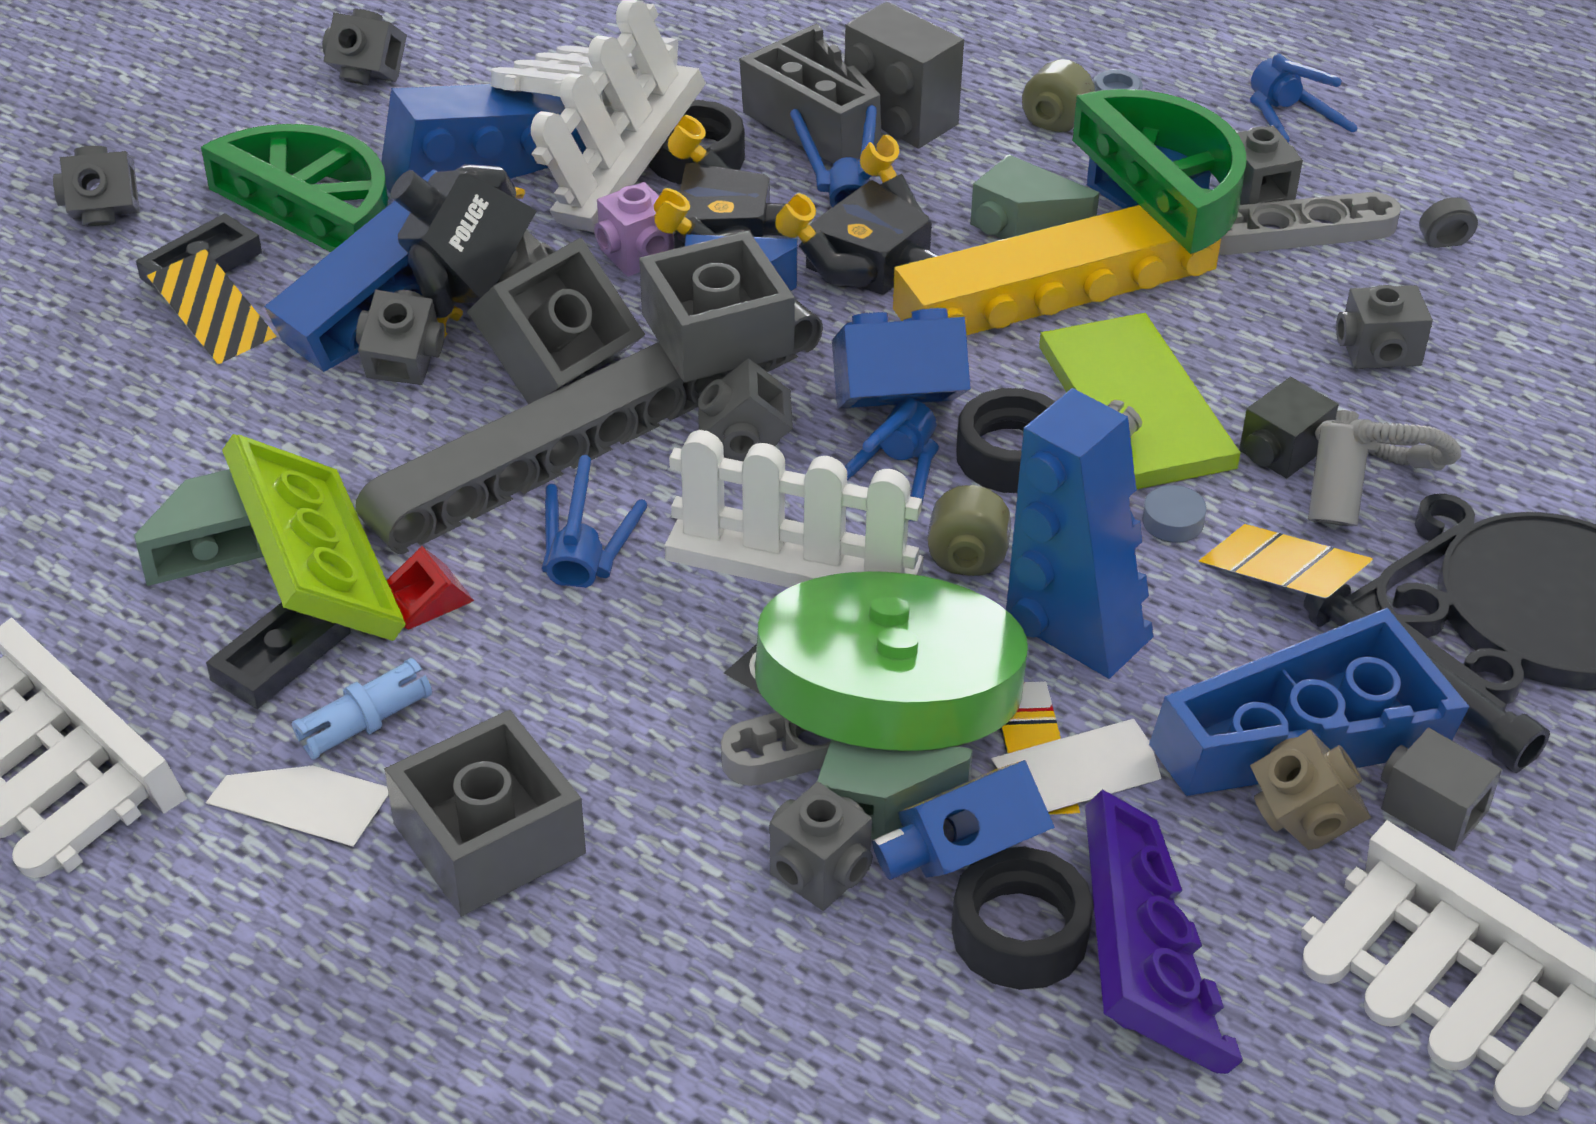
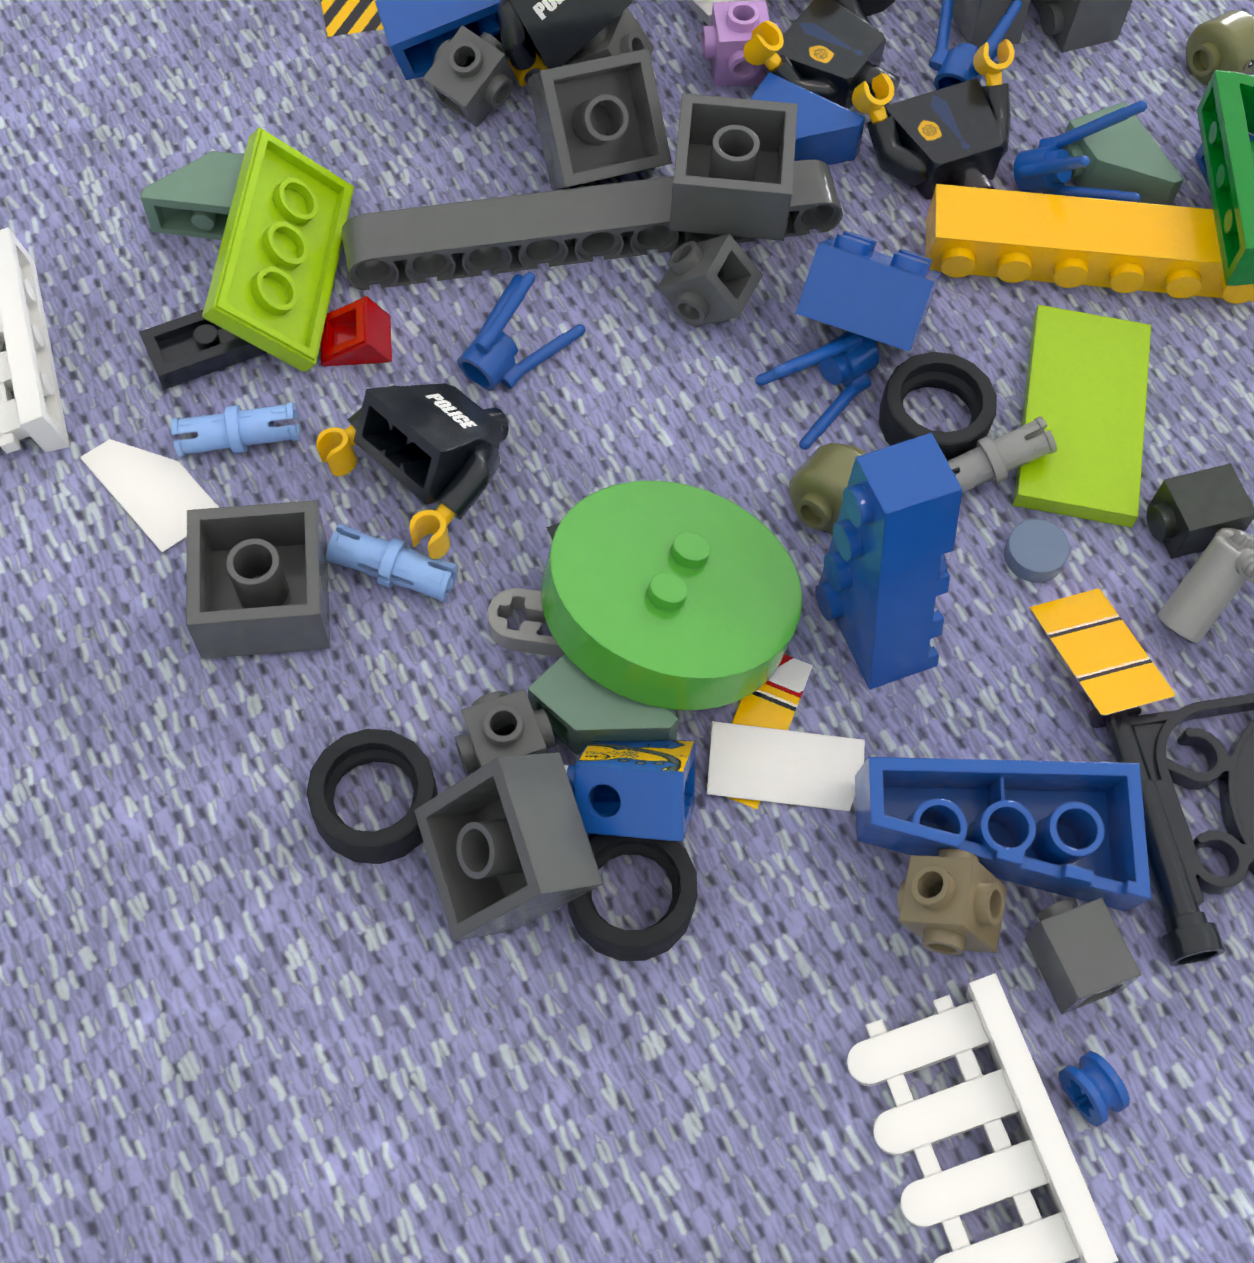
camera: 25 degrees right, 20 degrees up
white fence [664,430,924,588] -> none
dark purple wing [1085,789,1243,1074] -> none
none -> black tyre [306,729,438,864]
none -> black torso [316,383,509,559]
none -> light blue pin [326,523,458,603]
none -> dark grey brick [414,752,603,941]
none -> blue plant [1013,100,1147,203]
none -> blue bush [1059,1051,1130,1127]

